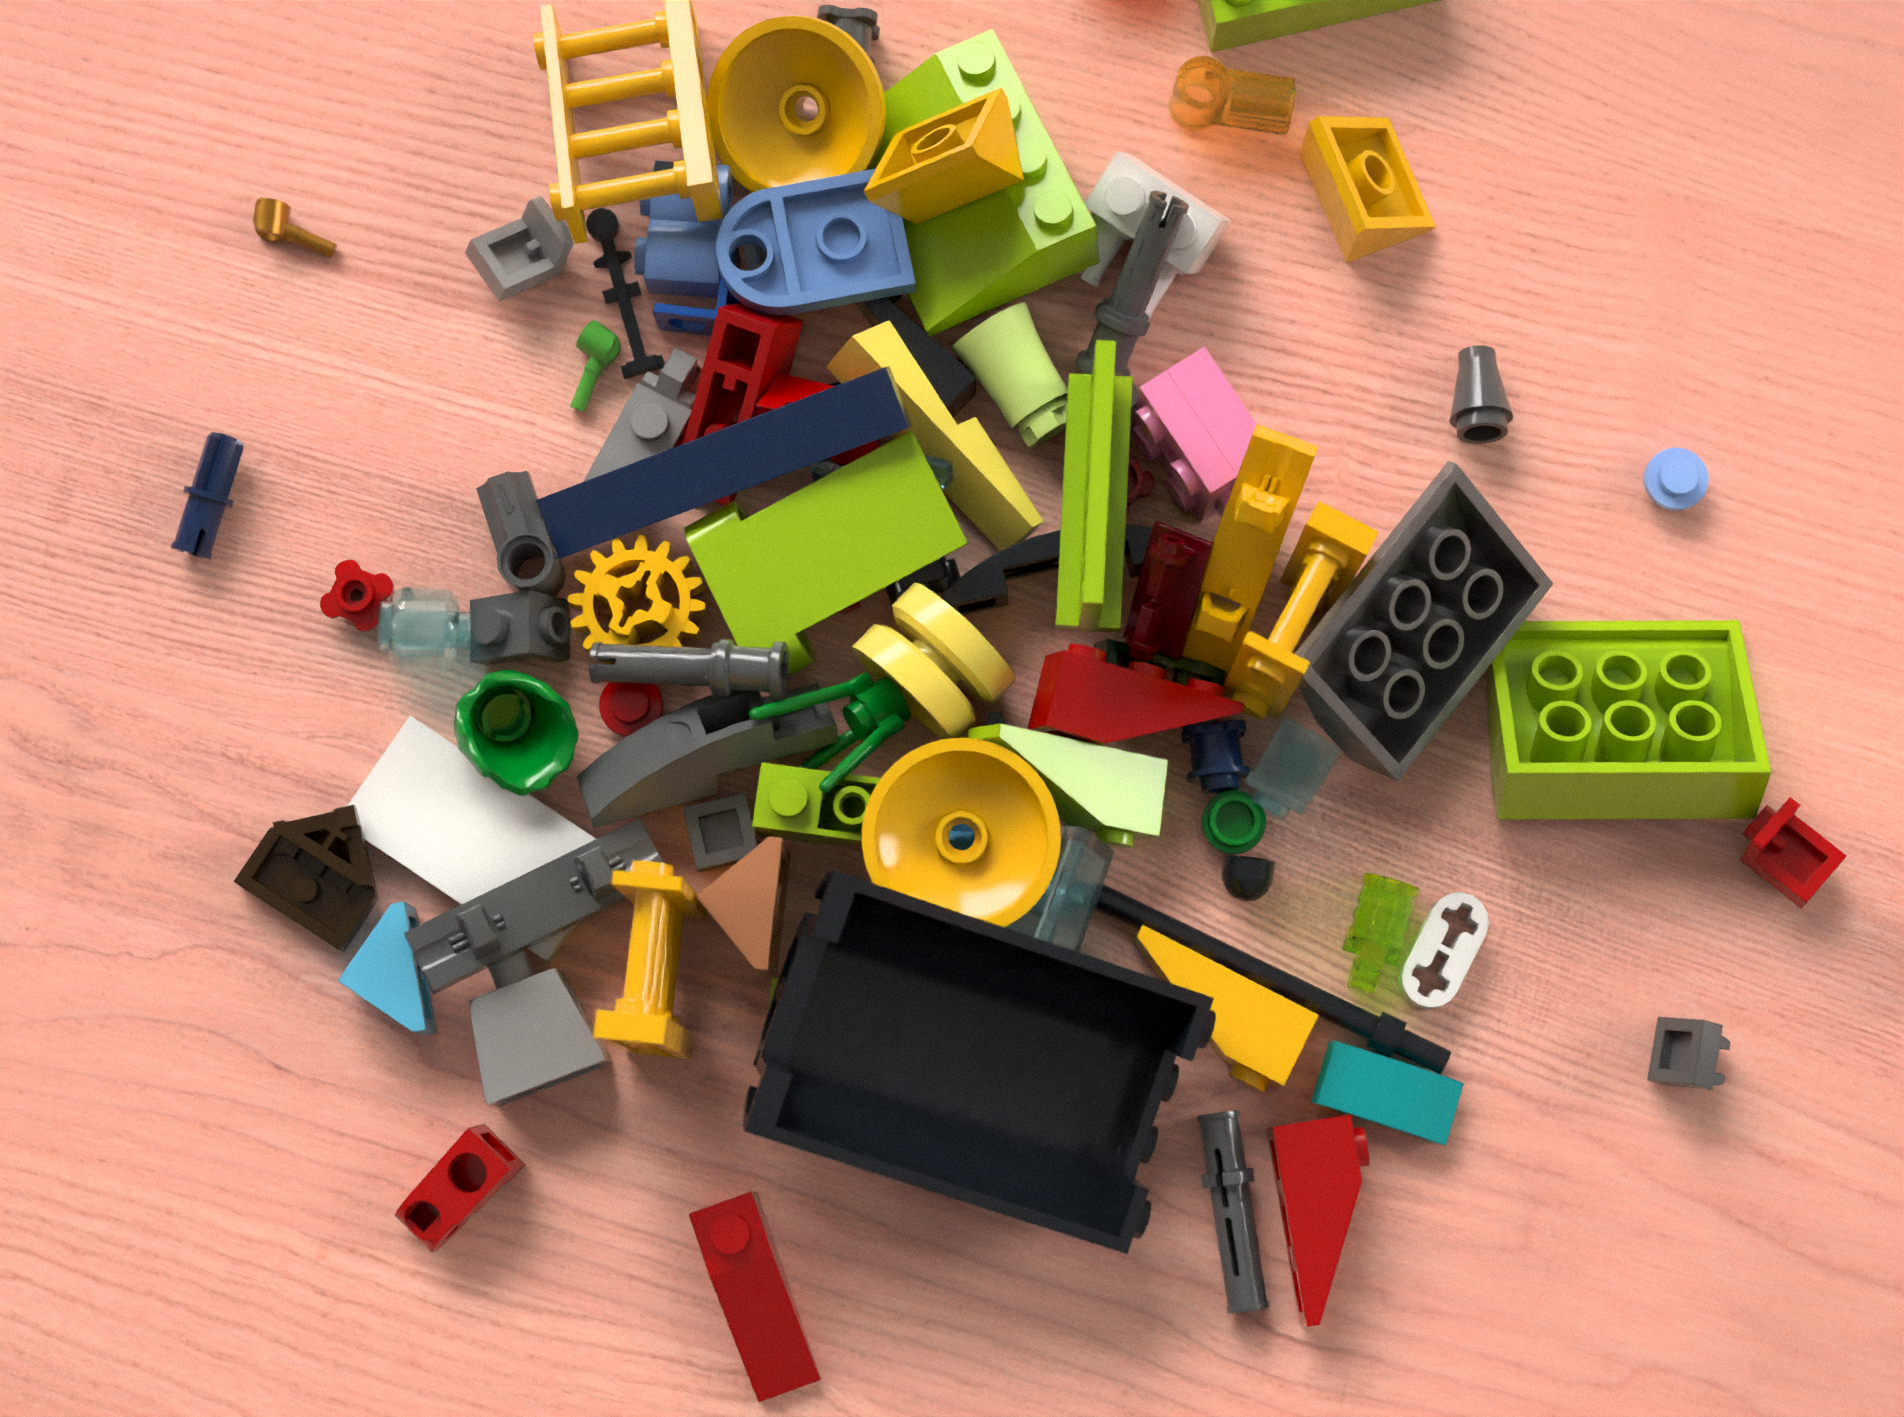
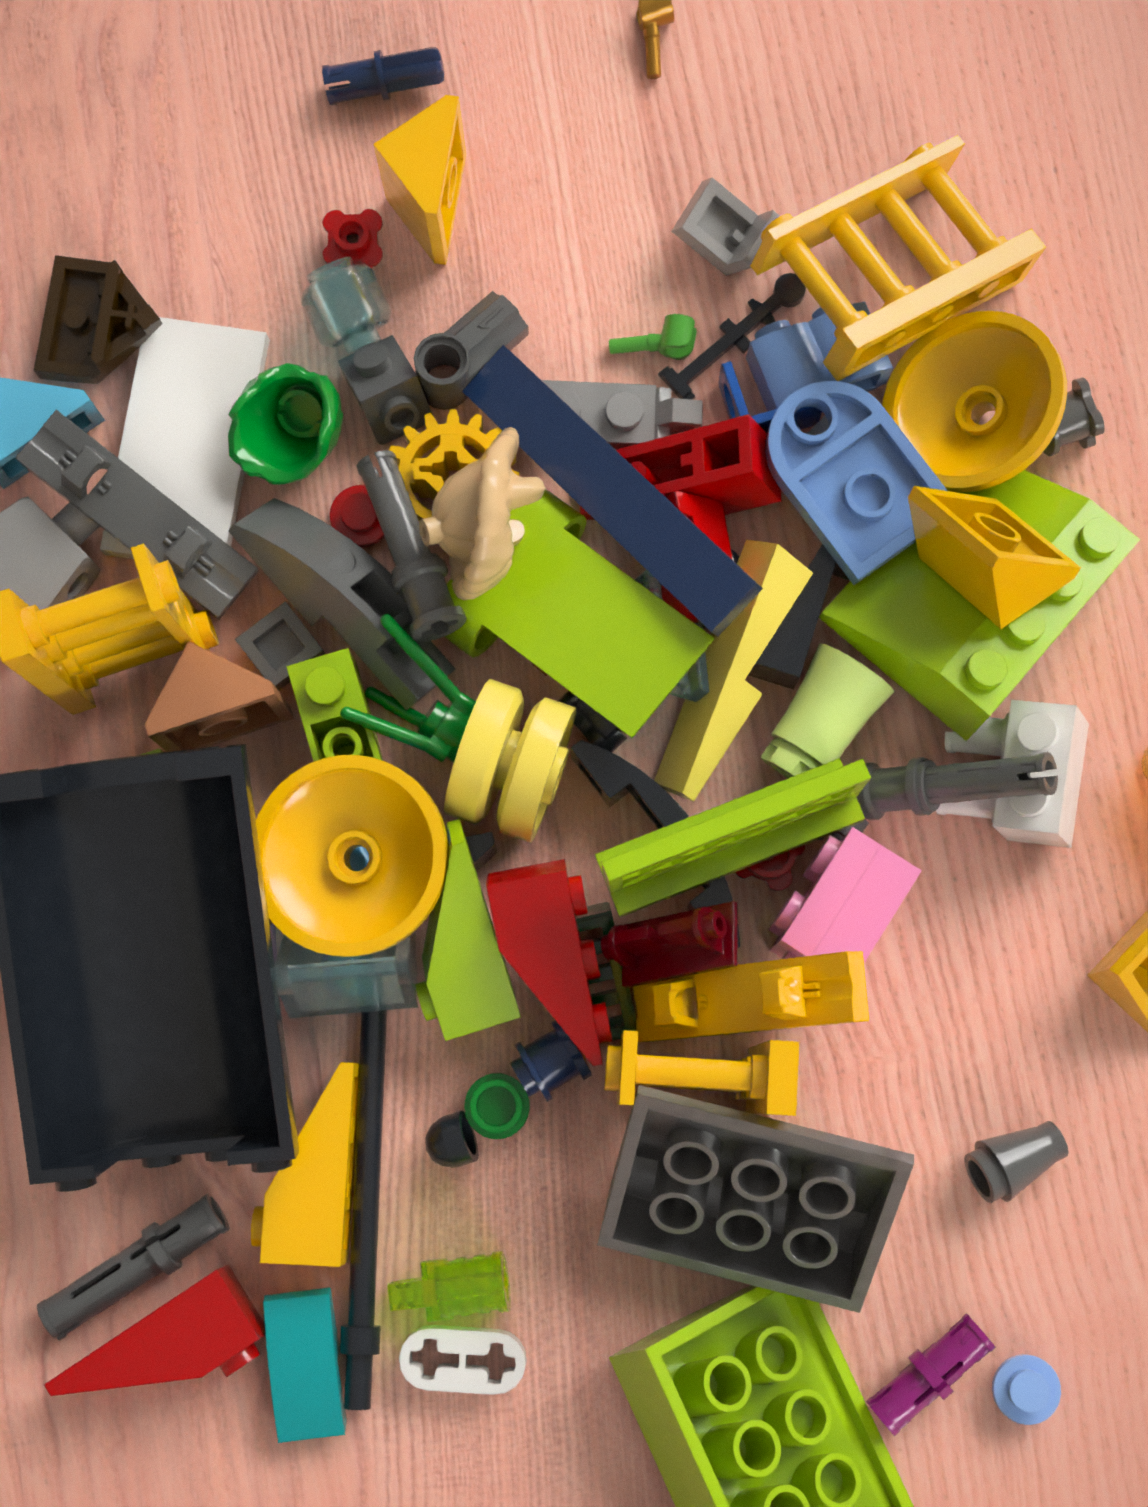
camera: 65 degrees right, 0 degrees up
clear light blue bracket [1245,716,1343,819] -> none
none -> yellow slope [373,95,467,265]
none -> tan piece [419,427,546,600]
none -> magenta pin [866,1313,996,1436]

